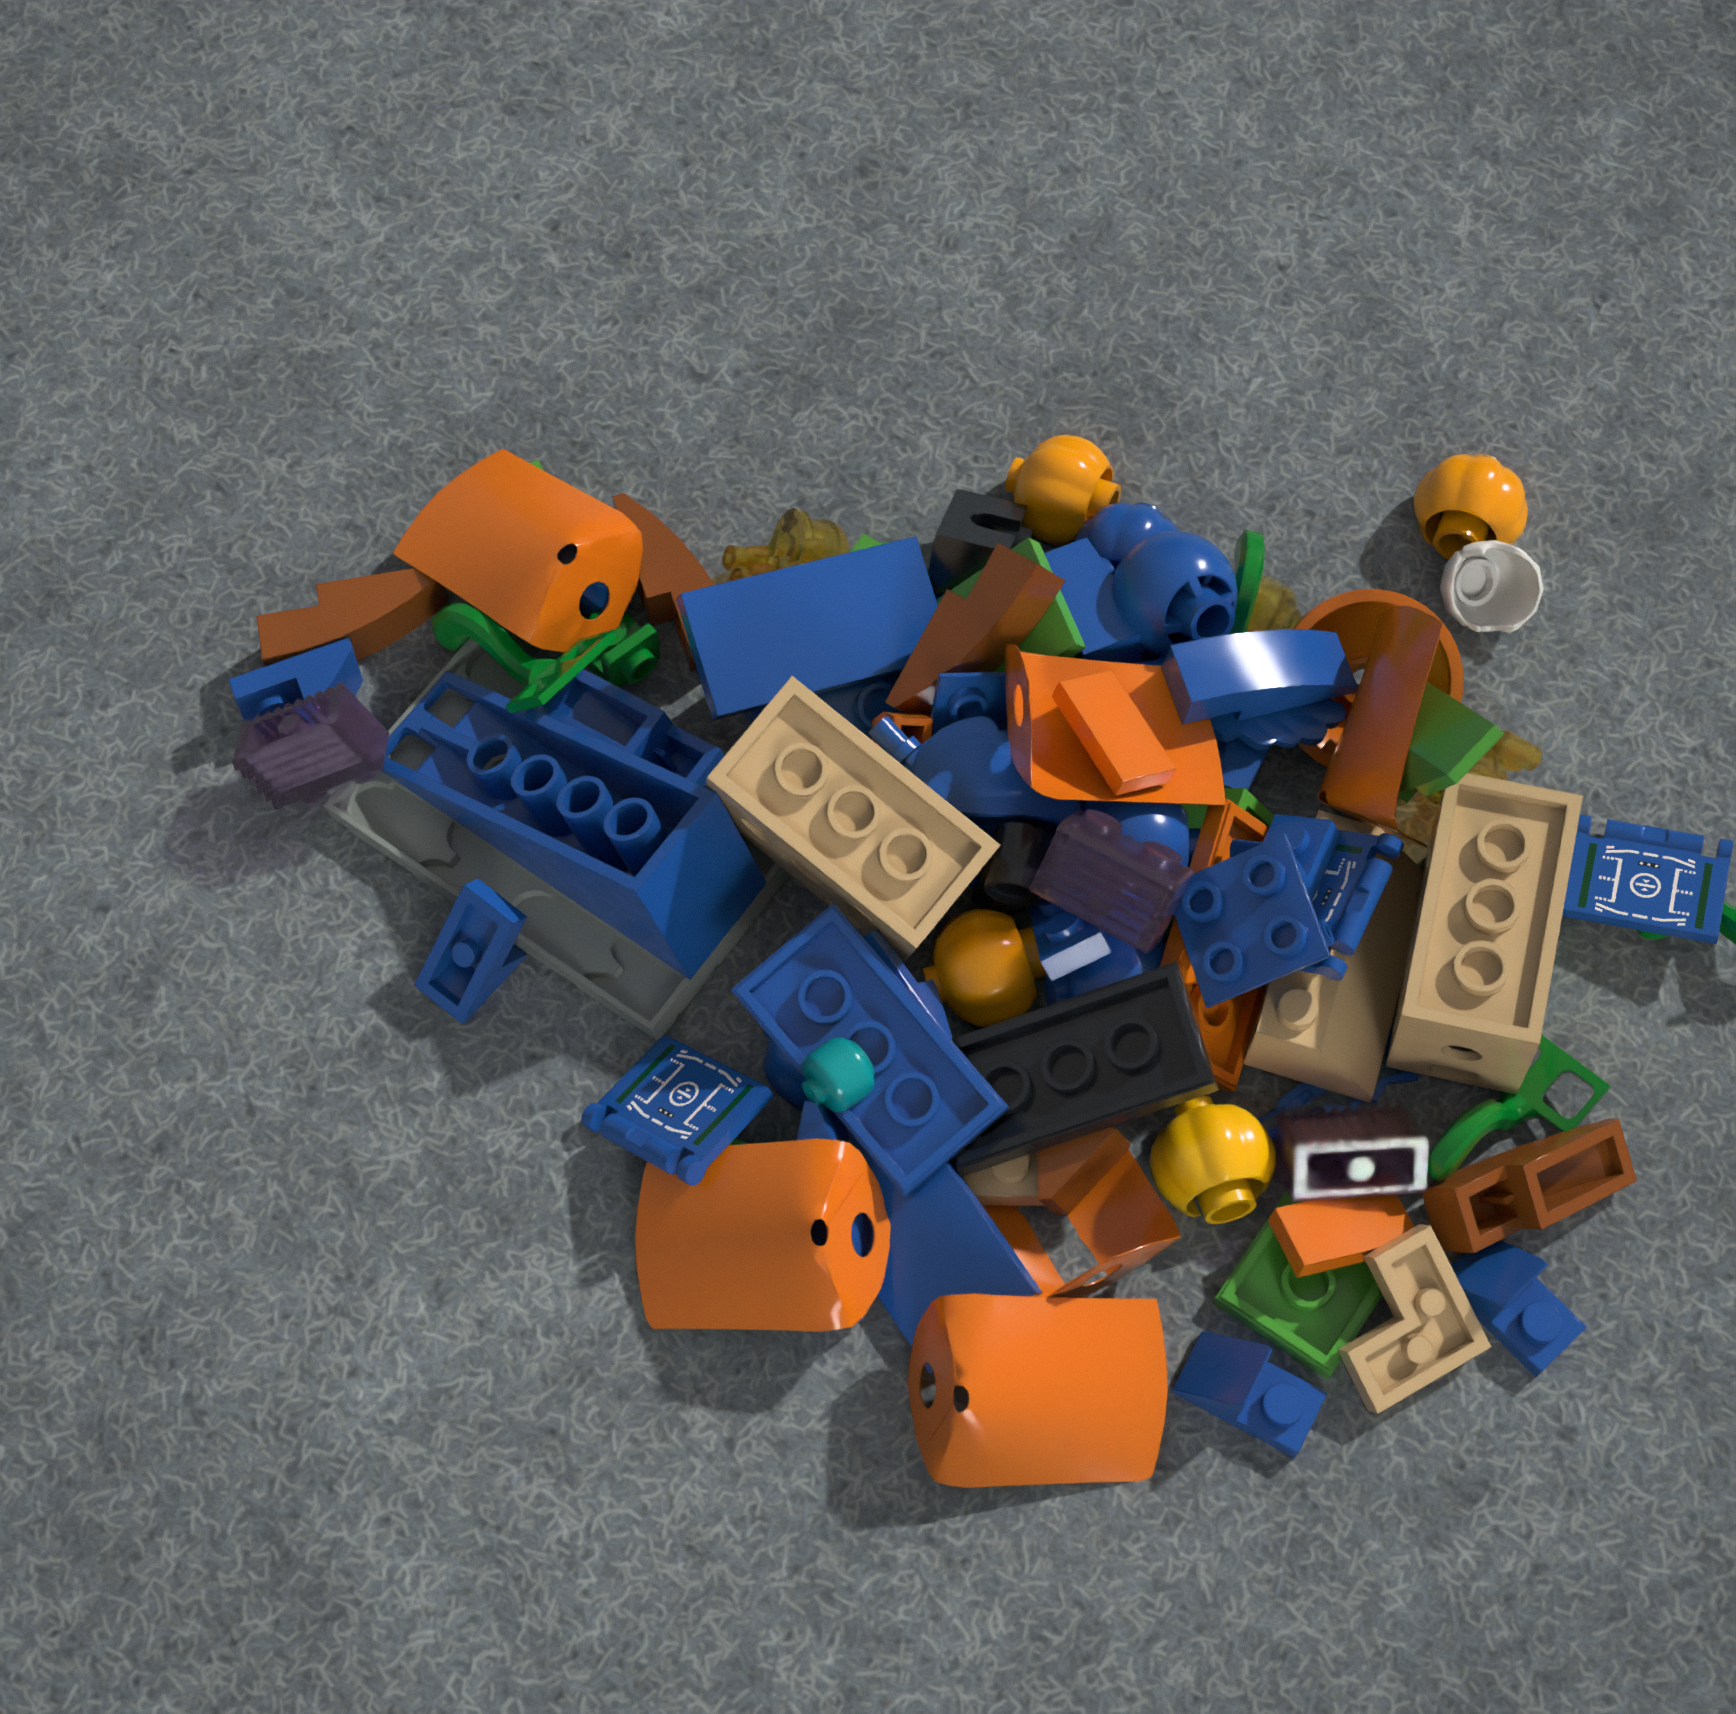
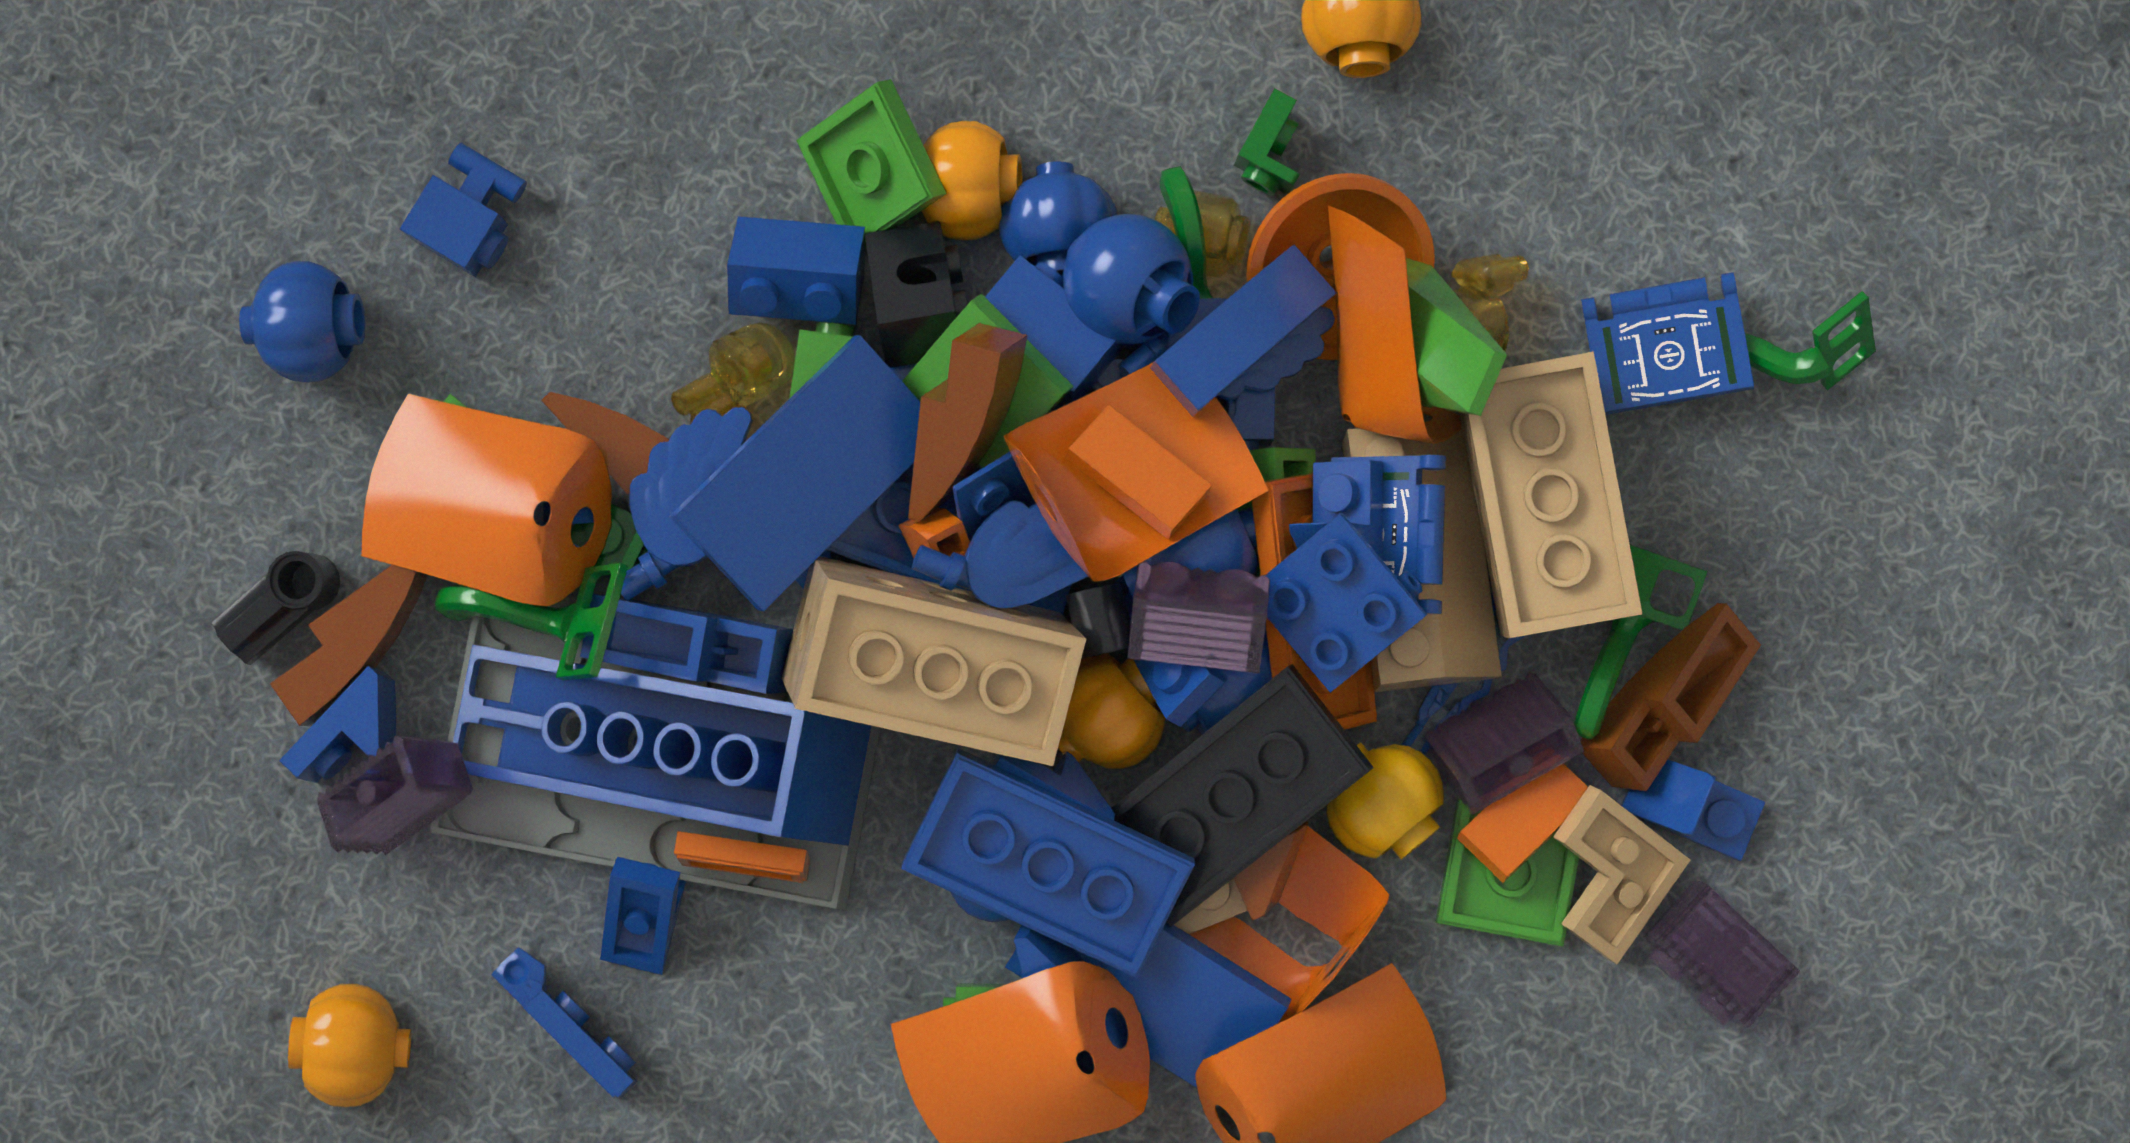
camera: 25 degrees left, 20 degrees up
blue piece [581,1034,774,1186] -> none
teal piece [802,1037,875,1112] -> none
blue slope [1171,1331,1328,1458] -> none
white hair [1440,540,1544,633] -> none
none -> black piece [211,551,340,665]
none -> blue plant [239,261,365,383]
none -> light orange plant [288,984,412,1108]
none -> blue brick [400,143,527,278]
none -> blue hinge [491,947,638,1098]
none -> blue animal [621,407,753,601]
none -> orange tile [674,831,810,883]
none -> blue brick [727,216,865,325]
none -> bright green tile [796,79,947,248]
none -> green bracket [1234,88,1300,196]
none -> clear purple brick [1643,880,1800,1028]

